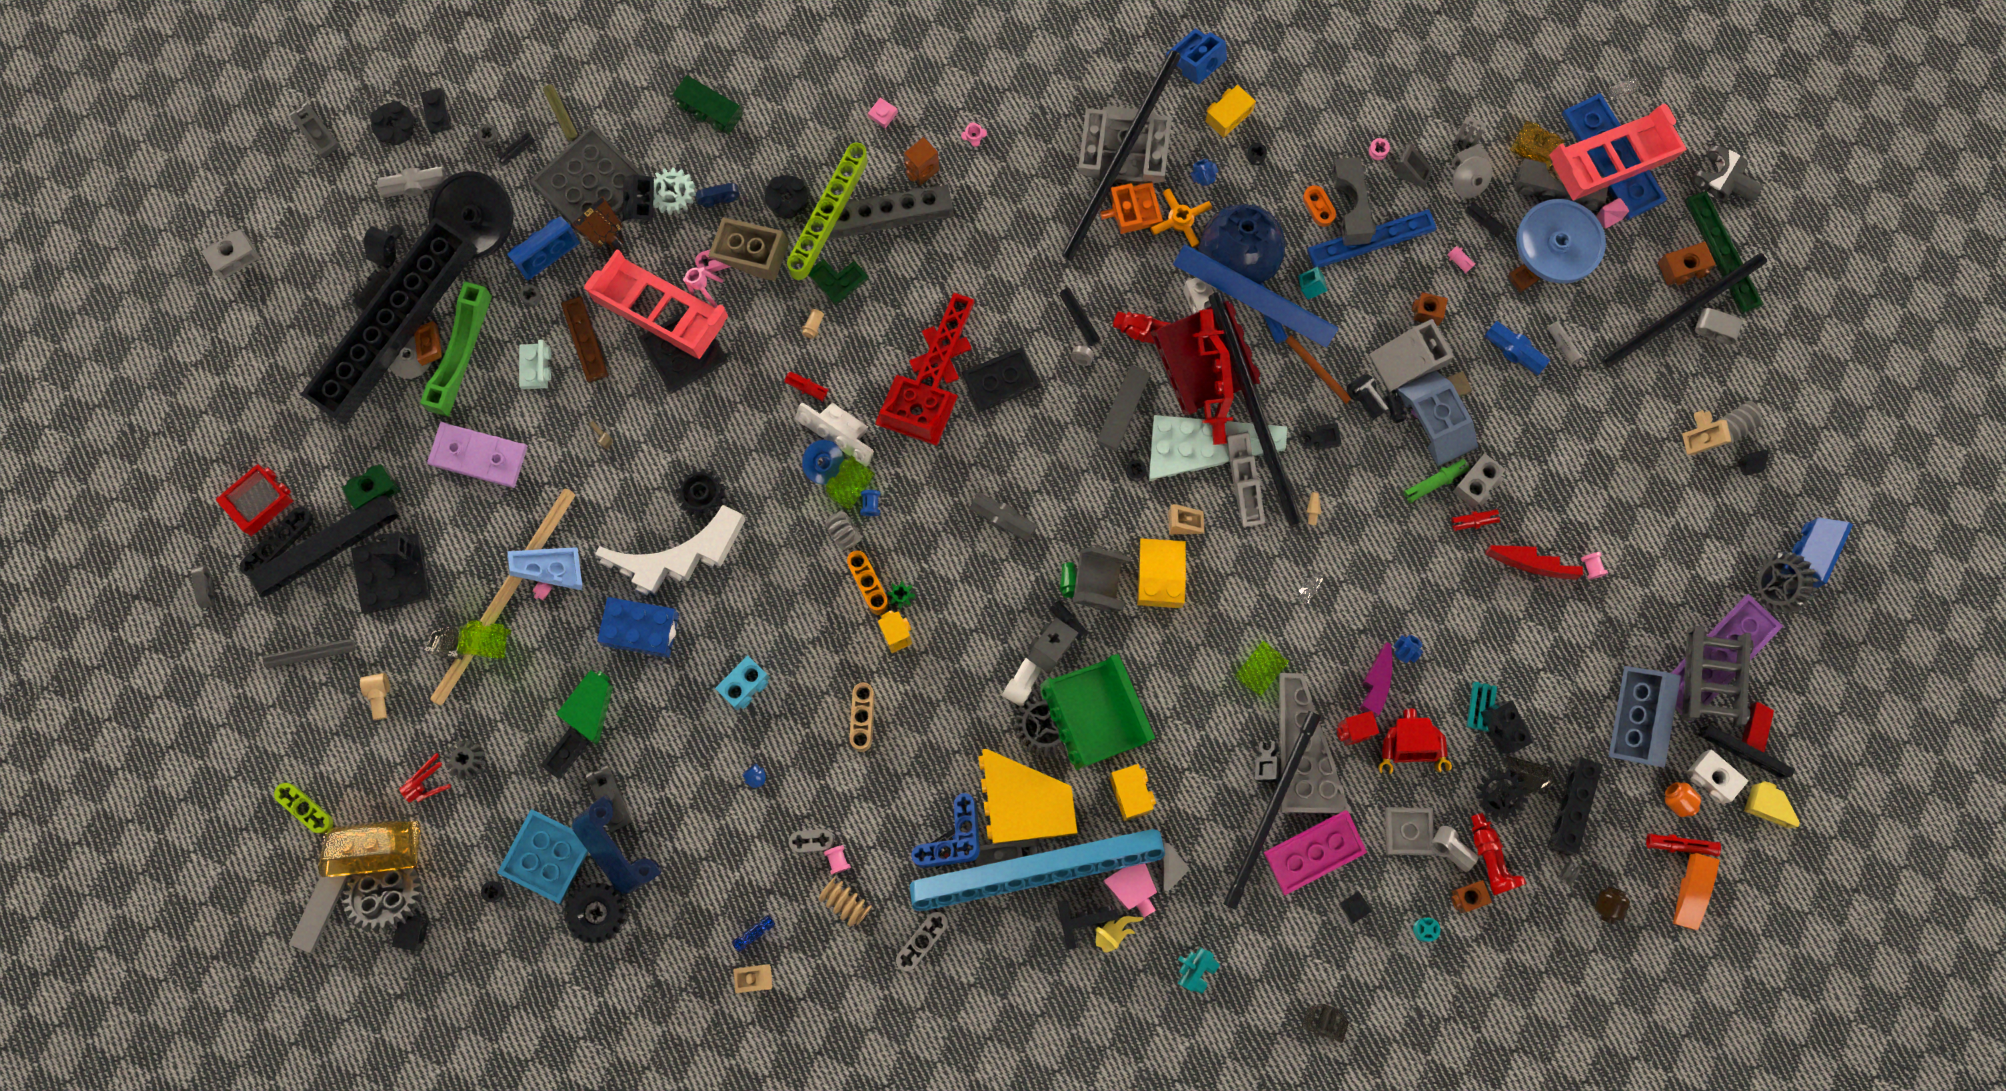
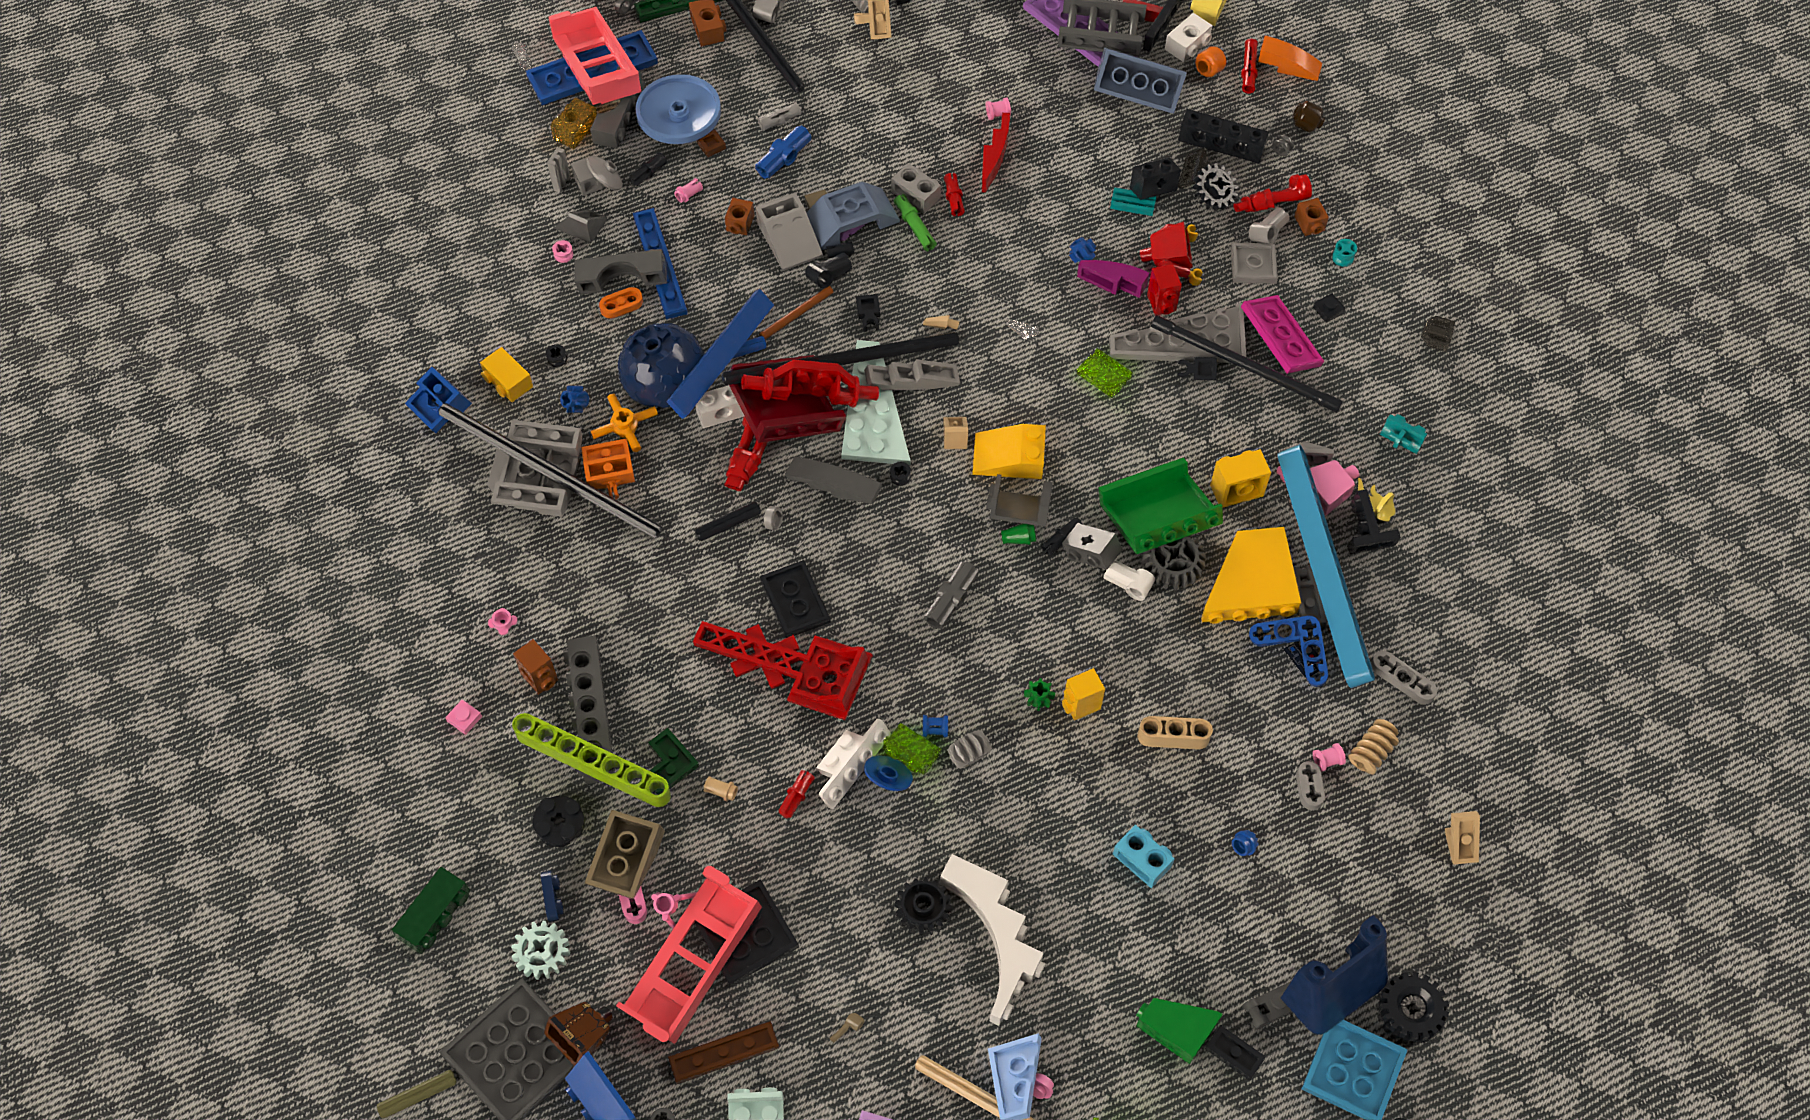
camera: 90 degrees left, 15 degrees down
blue piece [597,597,679,658] -> none
black brick [622,174,654,224] -> none
clear blue axle [732,915,775,952] -> none
light orange beam [847,550,889,615] -> none
teal slope [1298,266,1328,300] -> none
bright pink slope [1596,198,1629,229] -> none

